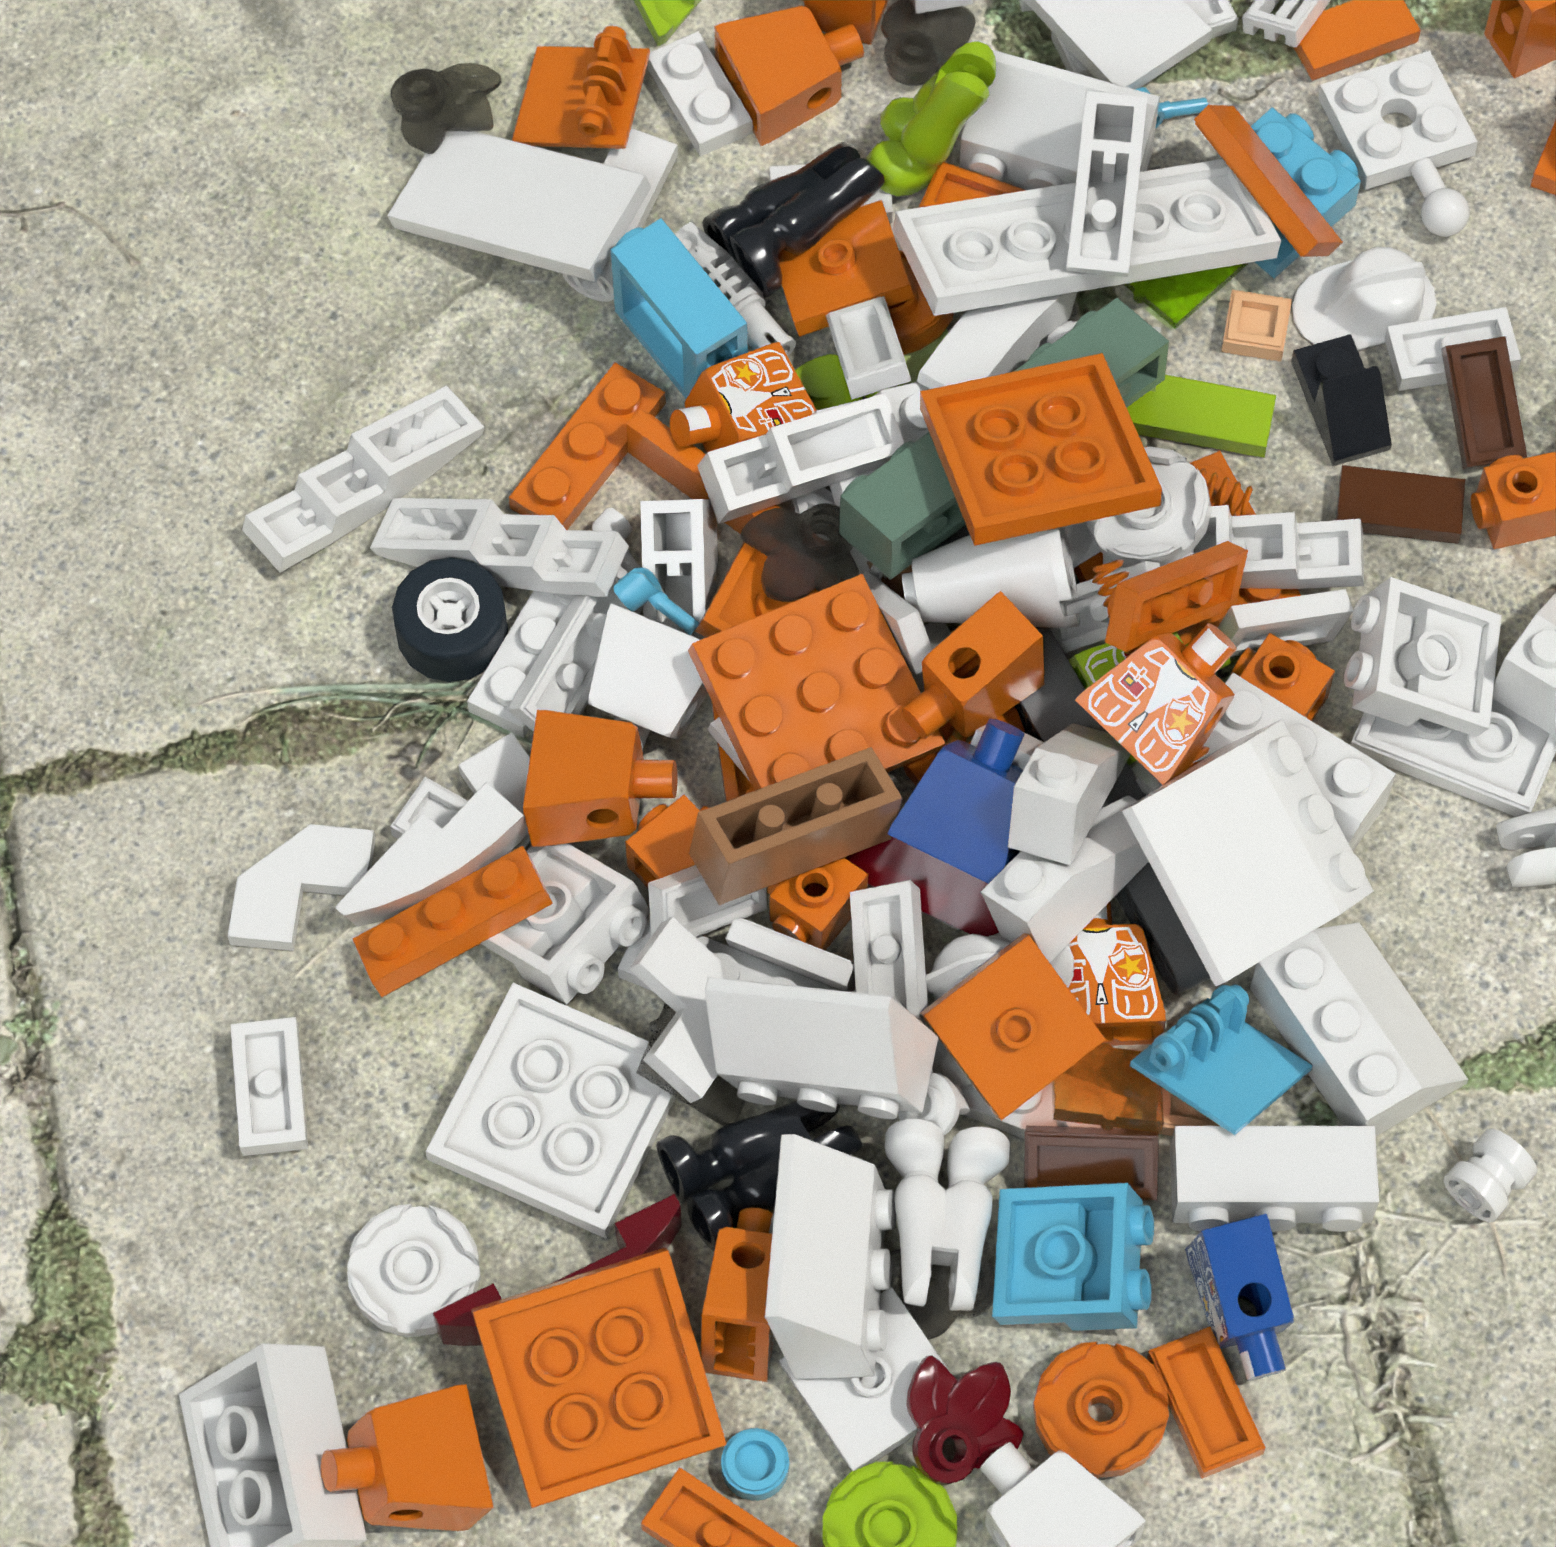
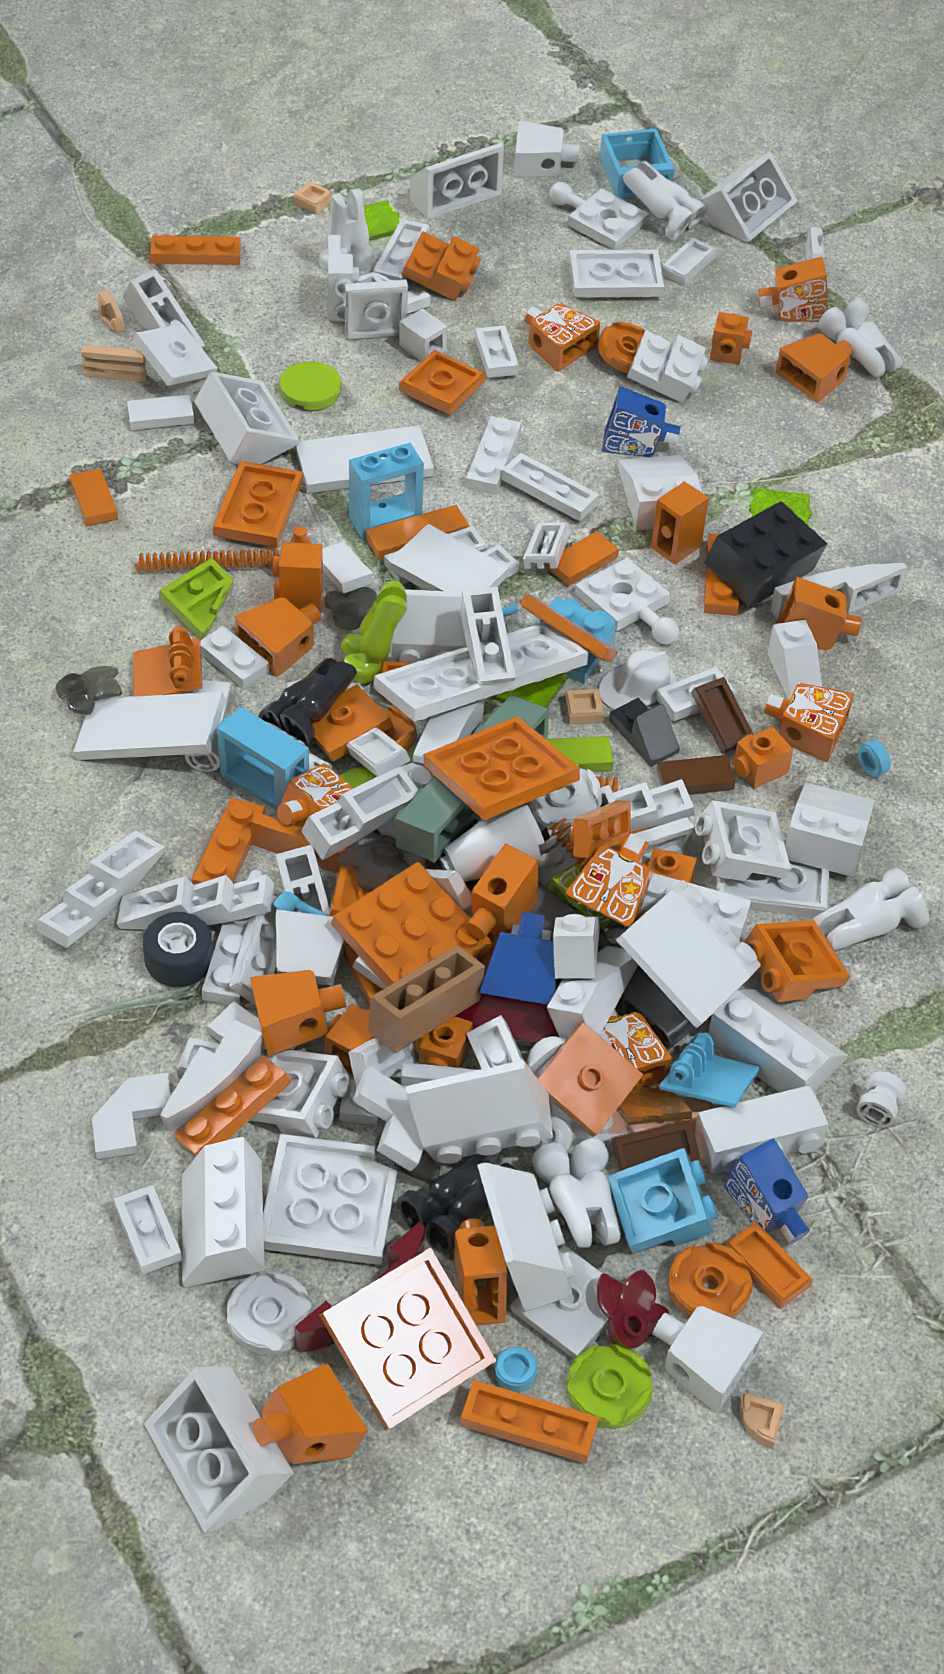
camera: 20 degrees left, 15 degrees down
none -> white slope [182,1137,265,1288]
none -> orange plate [744,920,851,1002]

